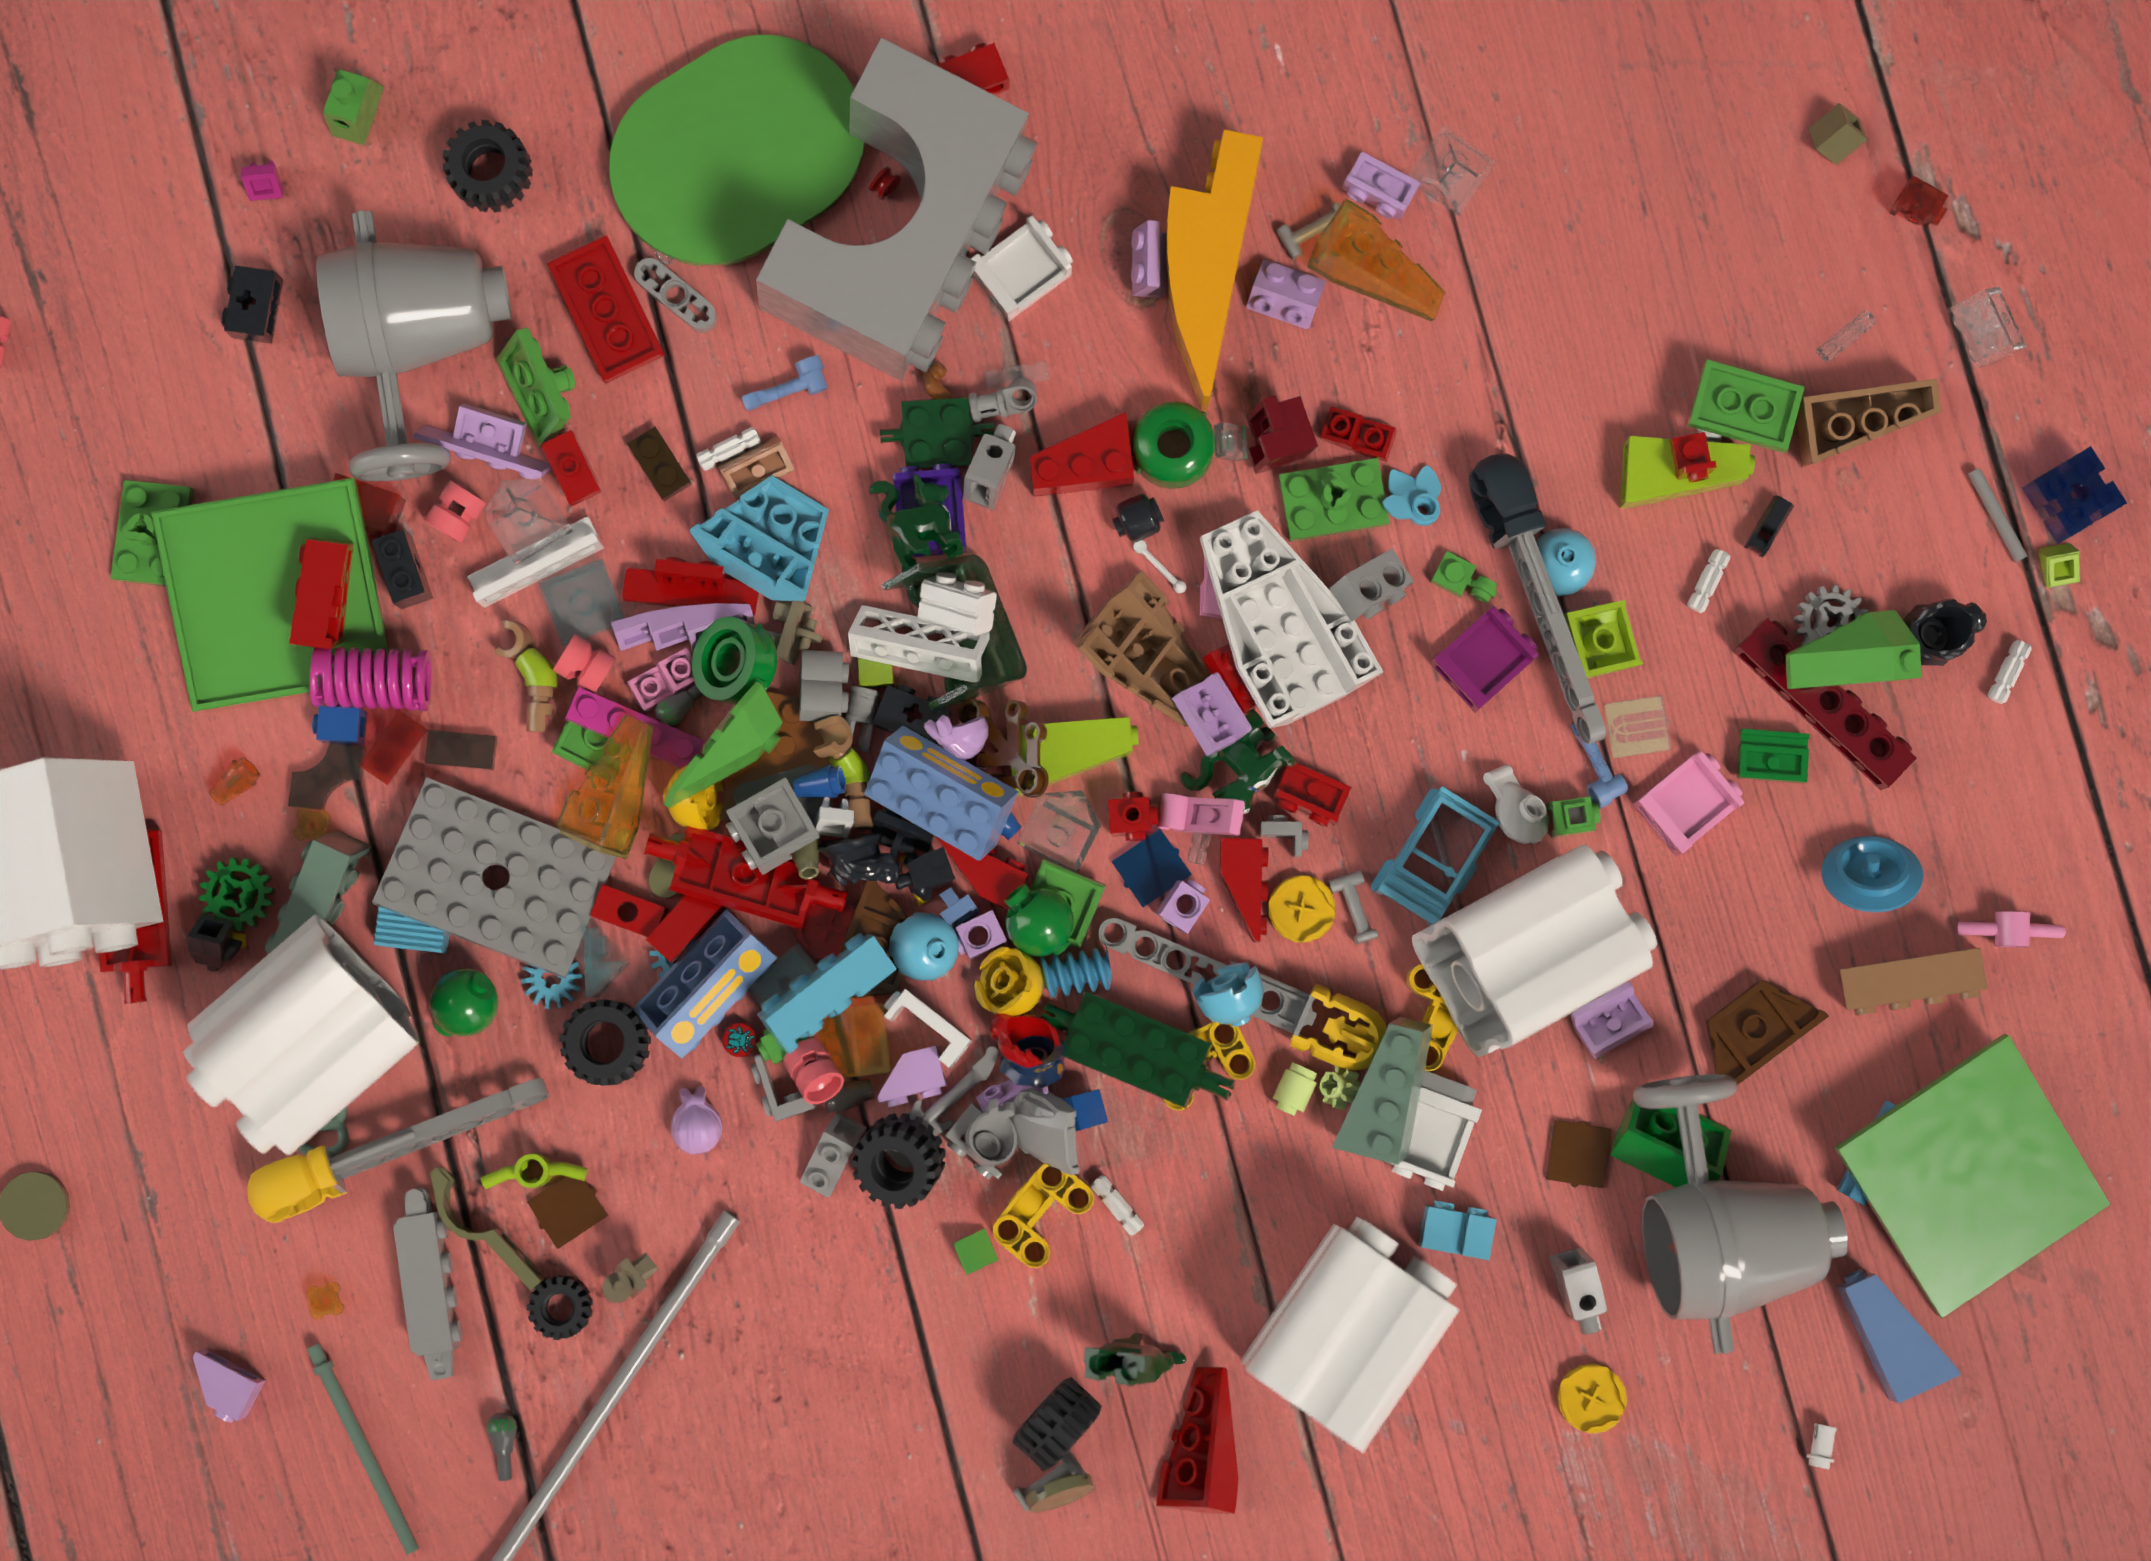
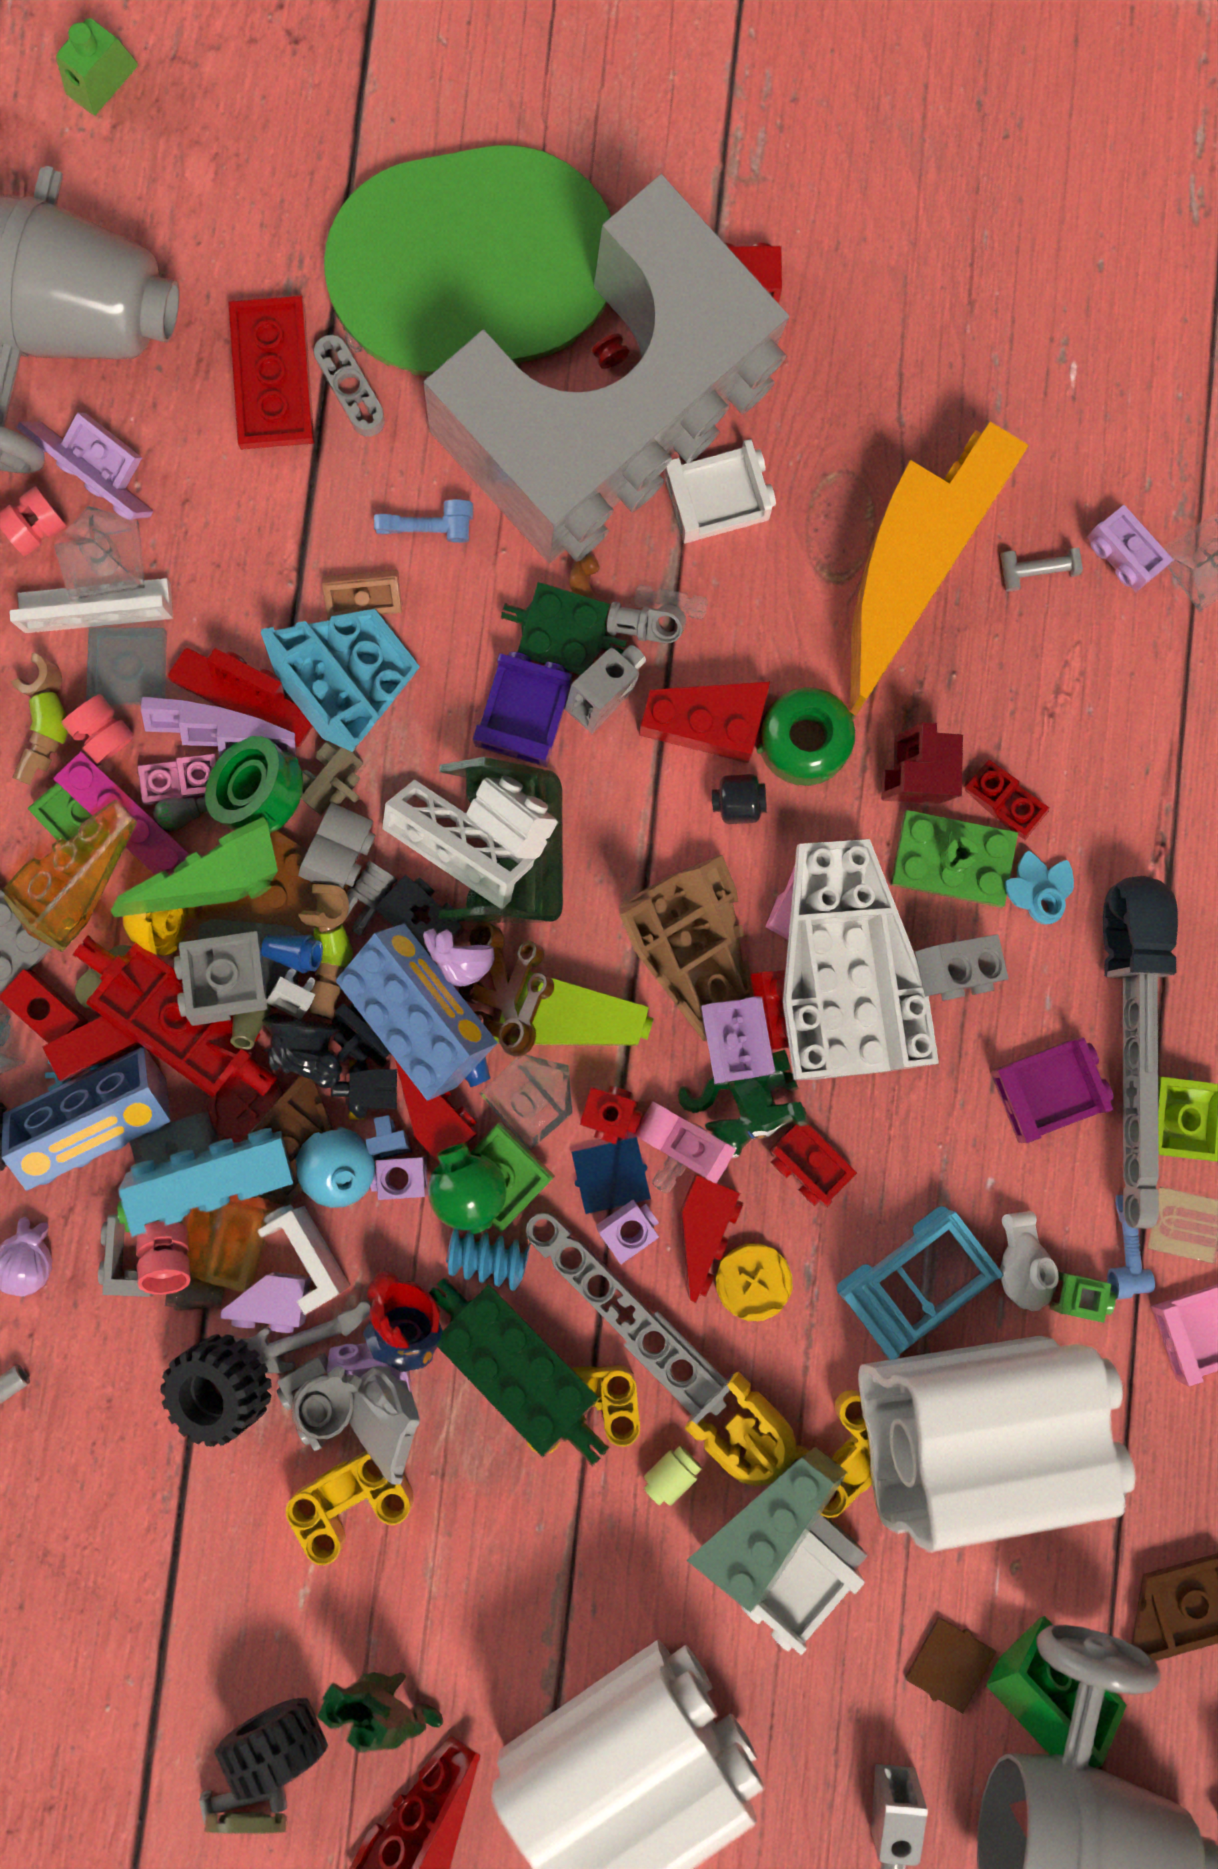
camera: 20 degrees right, 0 degrees up
black tyre [442,120,533,213] -> none
bright green plate [496,327,575,447] -> none
red brick [541,430,602,507] -> none
dark brown plate [627,426,692,502] -> none
white axle [696,427,761,471] -> none
tile [722,1023,758,1057] -> none
light grey bracket [800,1112,867,1197] -> none
lime slope [858,658,894,689] -> none
dark green animal [869,474,964,573] -> none
bright green slope [953,1229,999,1275] -> none
yellow cylinder [974,947,1044,1016] -> none
blue brick [1062,1089,1108,1132] -> none
white axle [1091,1175,1144,1236] -> none
lavender bracket [1131,220,1166,298] -> none
white hinge [1133,540,1186,593] -> none
medium azure cylinder [1192,963,1263,1026] -> none
clear plate [1213,422,1248,461] -> none
lavender bracket [1247,259,1326,329] -> none
light grey bracket [1259,815,1308,858] -> none
clear yellow wedge [1306,199,1445,322] -> none
yellowish green gear [1319,1066,1361,1110] -> none
light grey piece [1328,870,1378,945] -> none
medium azure brick [1418,1200,1497,1260] -> none
bright green plate [1430,551,1497,603] -> none
medium azure cylinder [1536,528,1597,596] -> none
lavender bracket [1571,982,1653,1059] -> none

